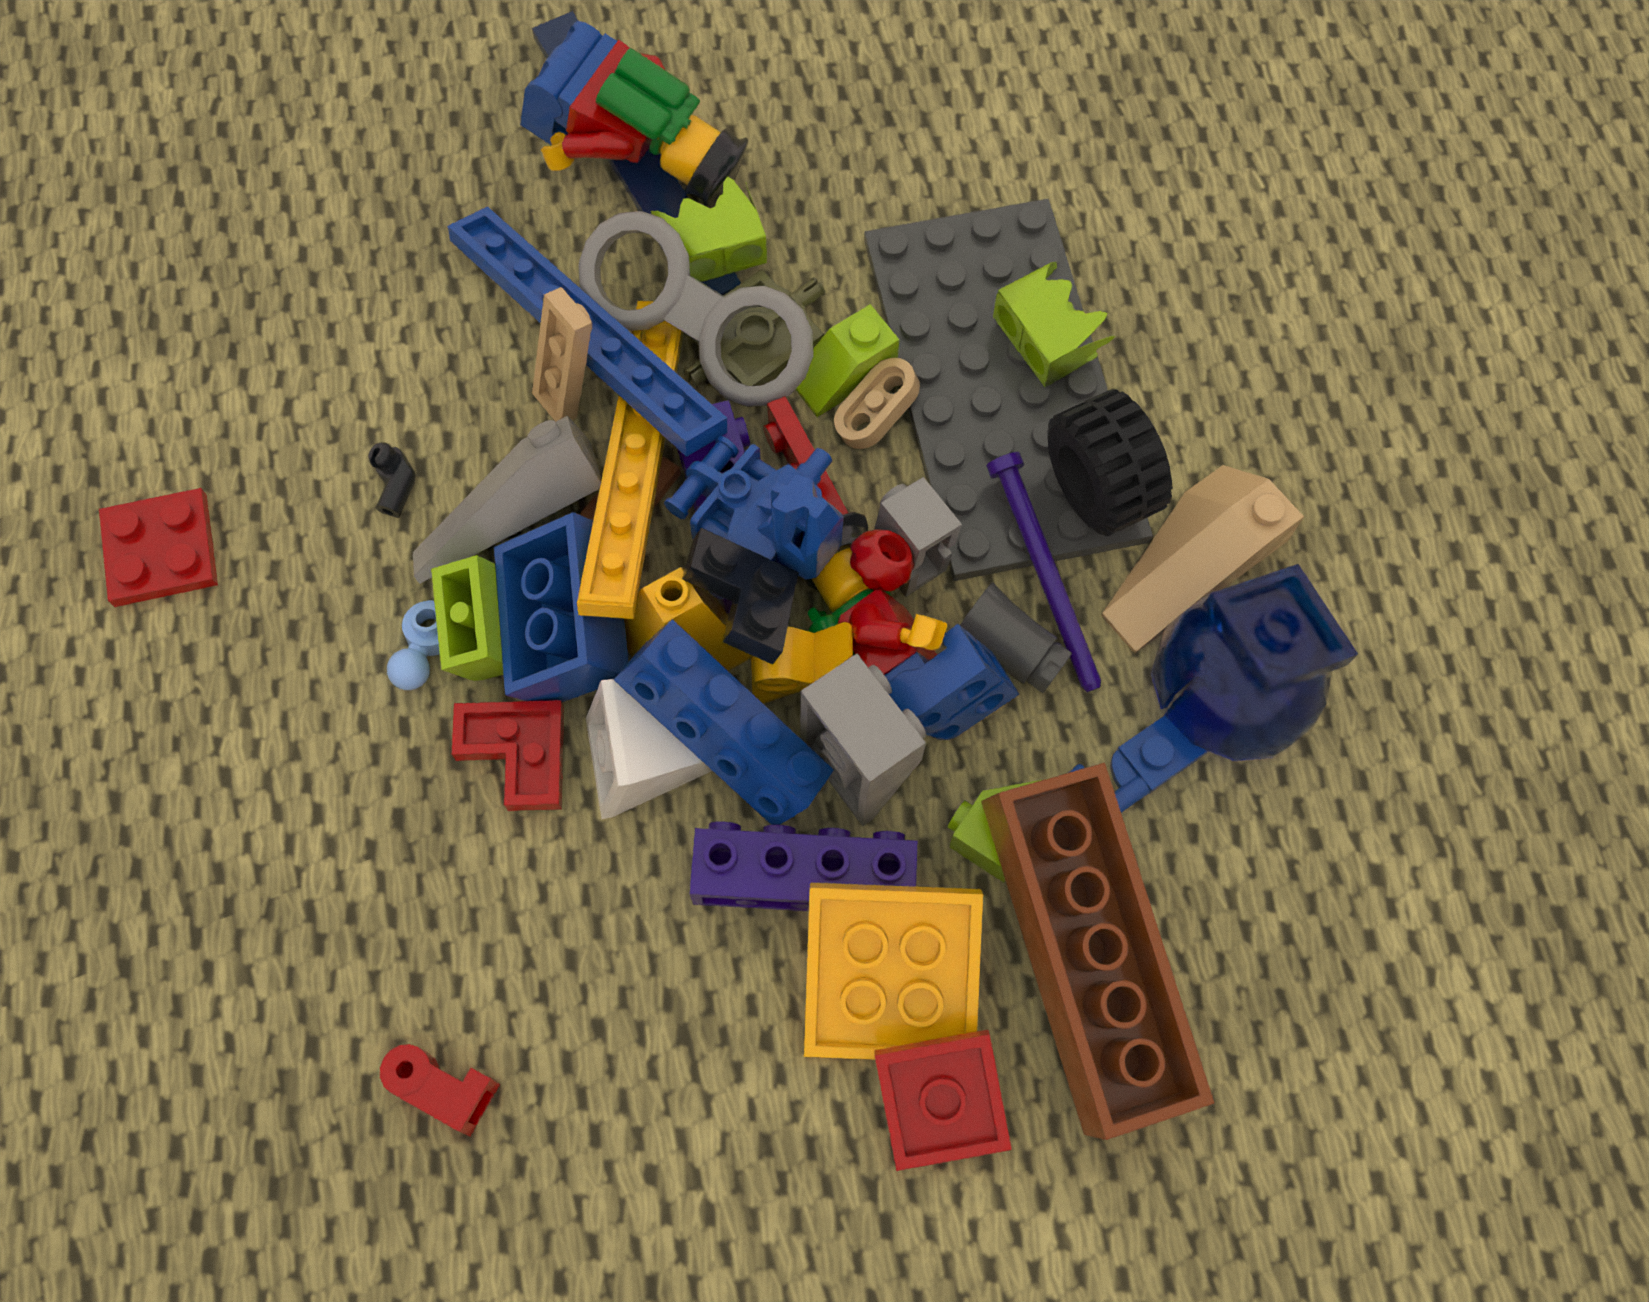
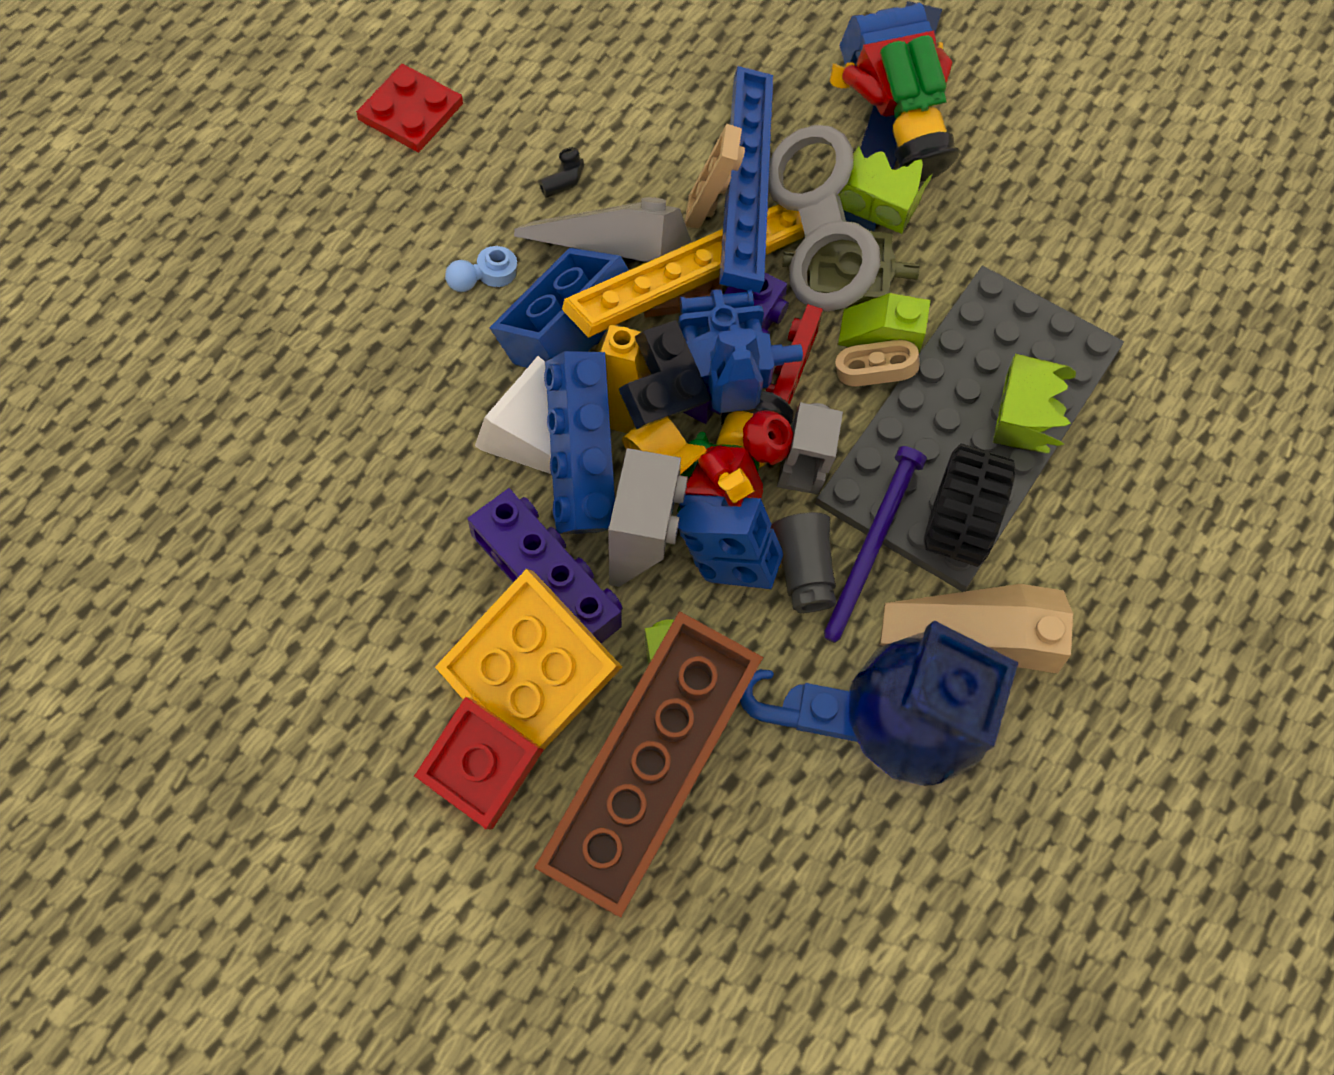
camera: 45 degrees right, 5 degrees down
red leg [380,1044,500,1136] -> none
lime brick [431,555,503,681] -> none
red plate [451,700,564,811] -> none

